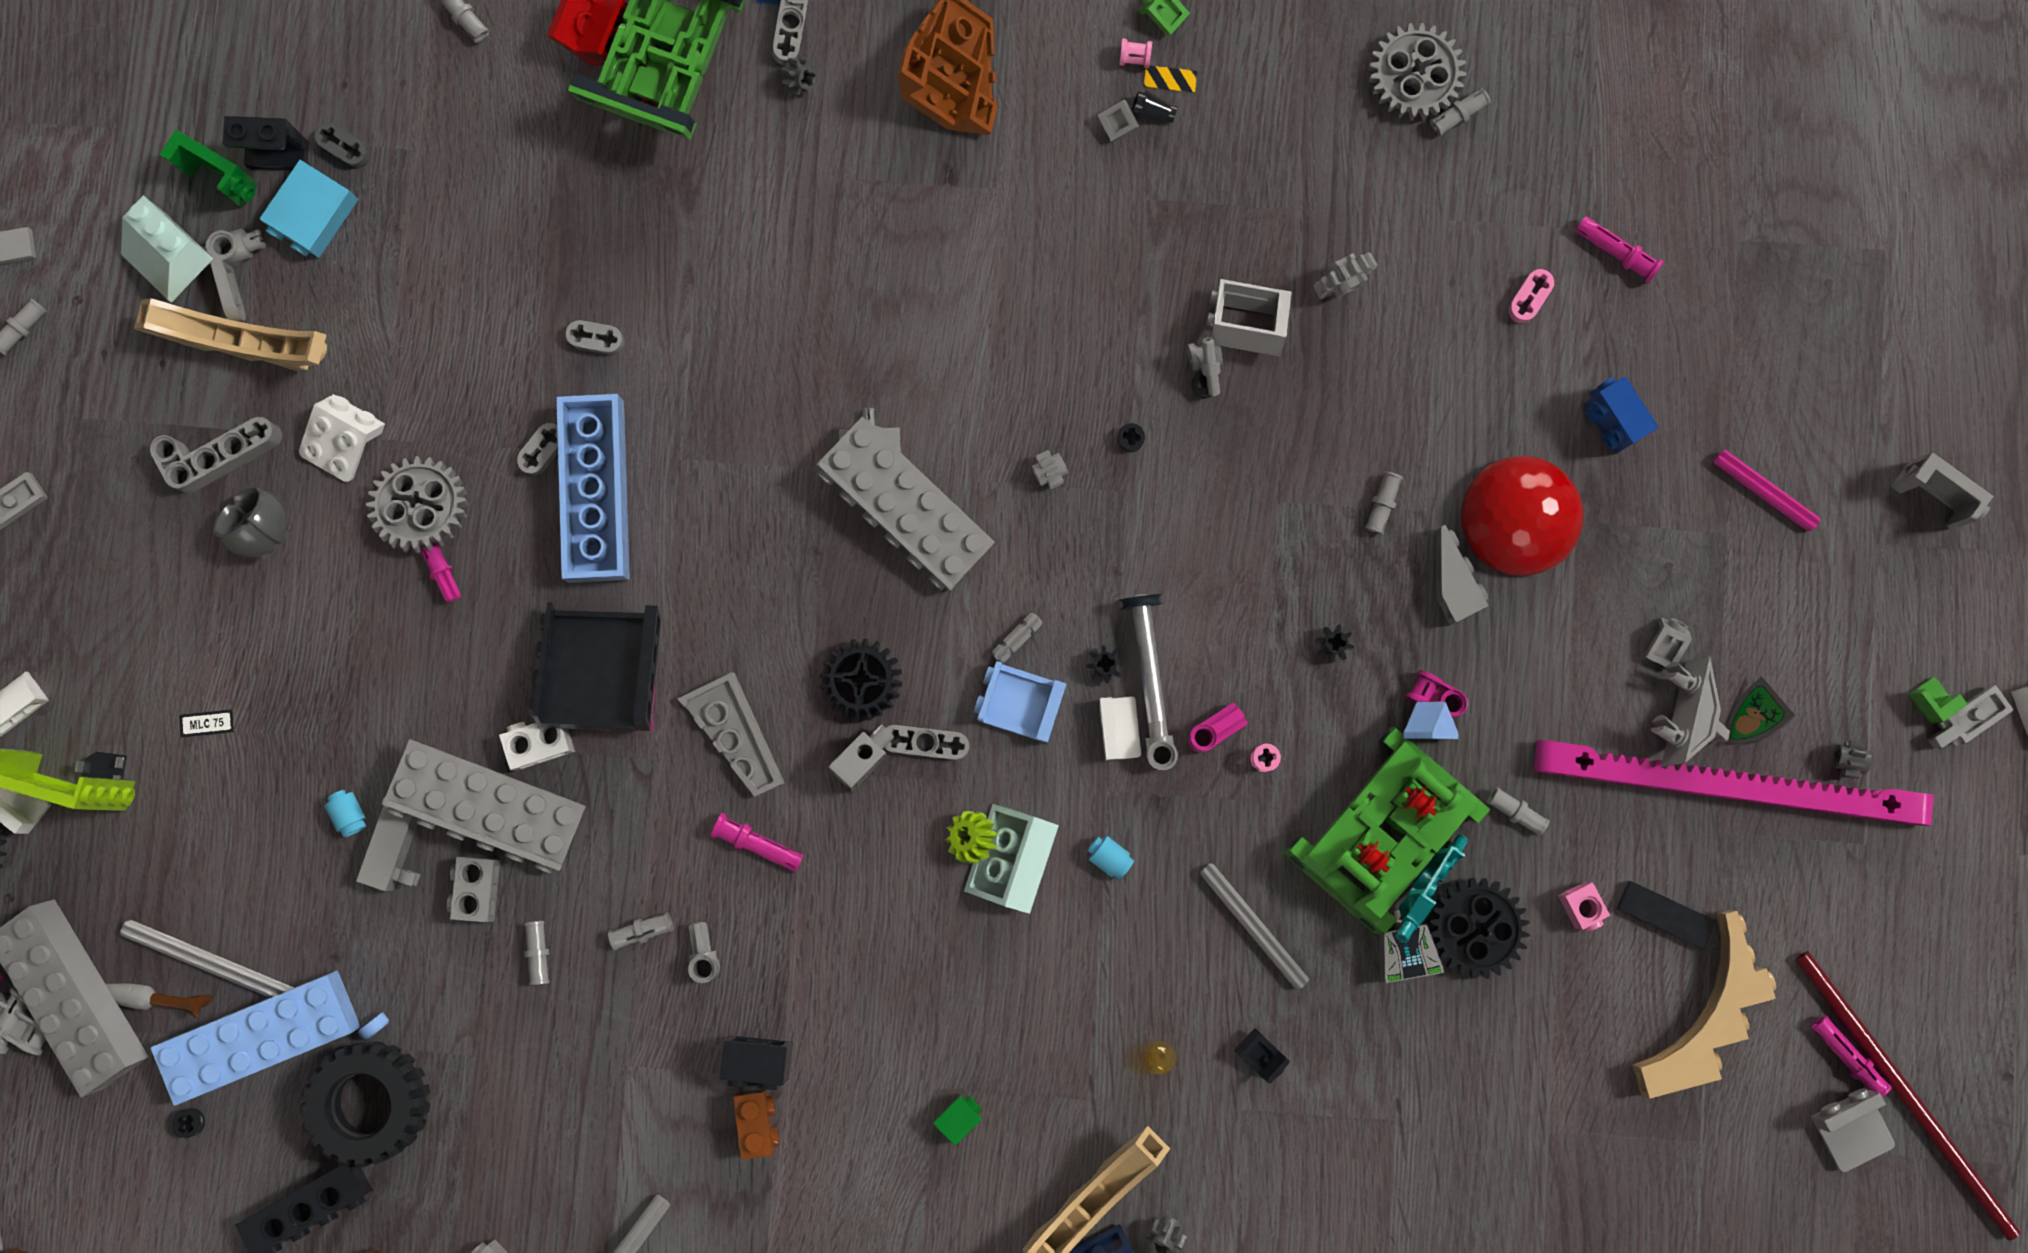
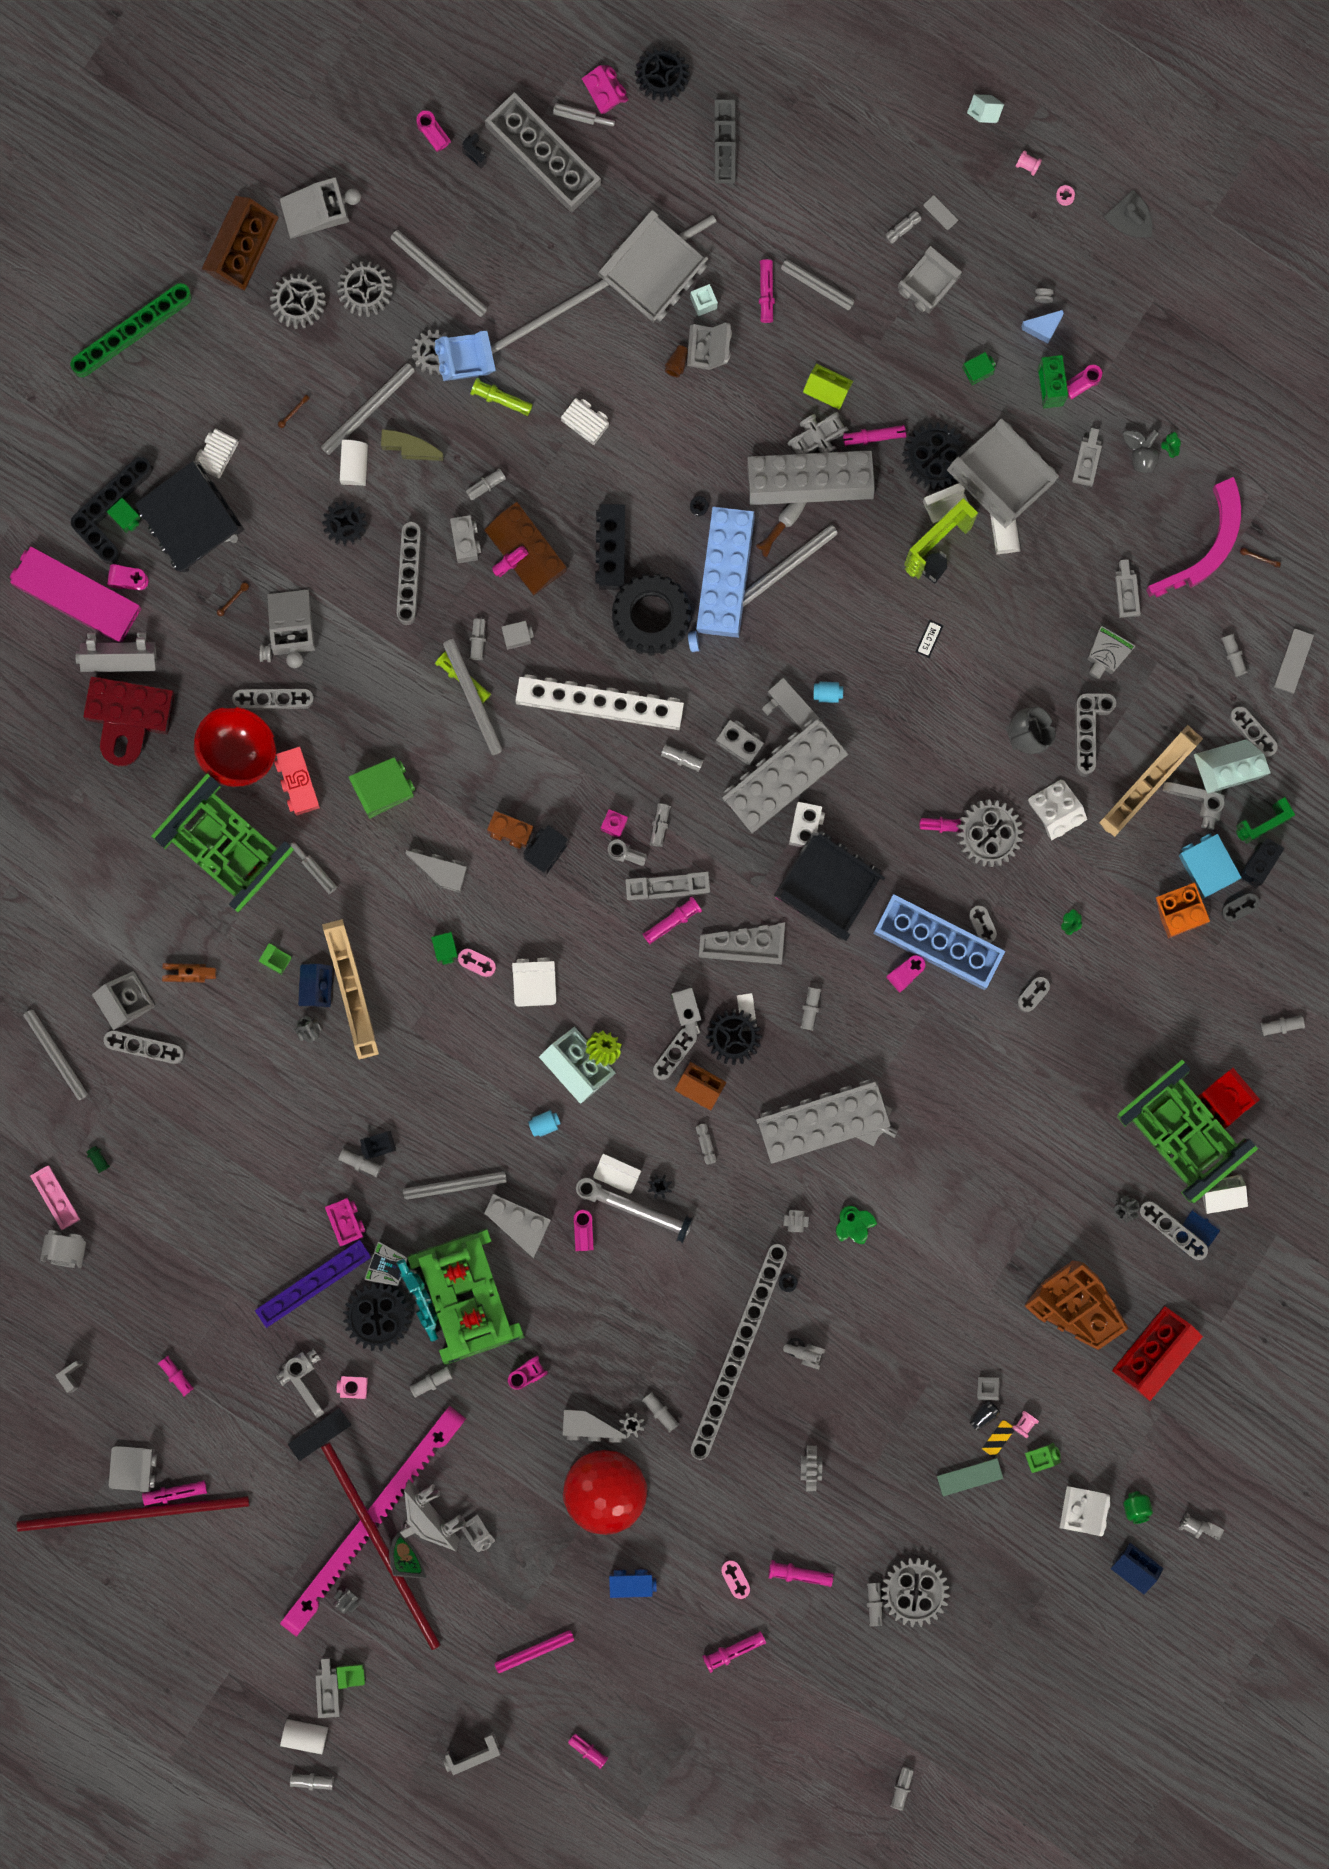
camera: 115 degrees right, 0 degrees up
light blue panel [974,661,1066,743] -> none
clear yellow piece [1143,1041,1177,1075] -> none
light grey window [1205,279,1292,357] -> none
bright pink bush [1250,744,1281,772] -> none
black gear [1315,624,1354,663] -> none
light blue slope [1404,702,1458,739] -> none
tan arch [1632,910,1776,1099] -> none
none -> dark pink pin [158,1356,194,1397]
none -> dark purple plate [255,1240,372,1328]
none -> light grey piece [275,1348,324,1418]
none -> dark red piece [321,1442,441,1650]
none -> dark pink bracket [325,1198,366,1247]
none -> light grey pin [338,1148,382,1177]
none -> light grey slope [406,848,467,893]
none -> bright pink beam [458,949,496,977]
none -> light grey wedge [485,1194,551,1258]
none -> white bracket [512,958,556,1007]
none -> white brick [516,675,684,730]
none -> dark pink axle [568,1734,608,1769]
none -> dark pink brick [601,809,628,839]
none -> light grey gear [620,1413,644,1438]
none -> light grey slope [625,872,710,900]
none -> dark orange brick [675,1062,727,1111]
none -> light grey beam [690,1244,787,1460]
none -> white sticker [737,993,757,1031]
none -> dark pink pin [768,1560,833,1587]
none -> light grey pin [800,987,821,1031]
none -> green plate [836,1206,877,1244]
none -> dark pink piece [886,955,925,993]
none -> sand green tile [936,1458,1003,1496]
none -> green plant [1061,909,1082,935]
none -> light grey torso [1087,626,1135,679]
none -> orange slope [1156,883,1210,938]
none -> light grey beam [1230,707,1277,757]

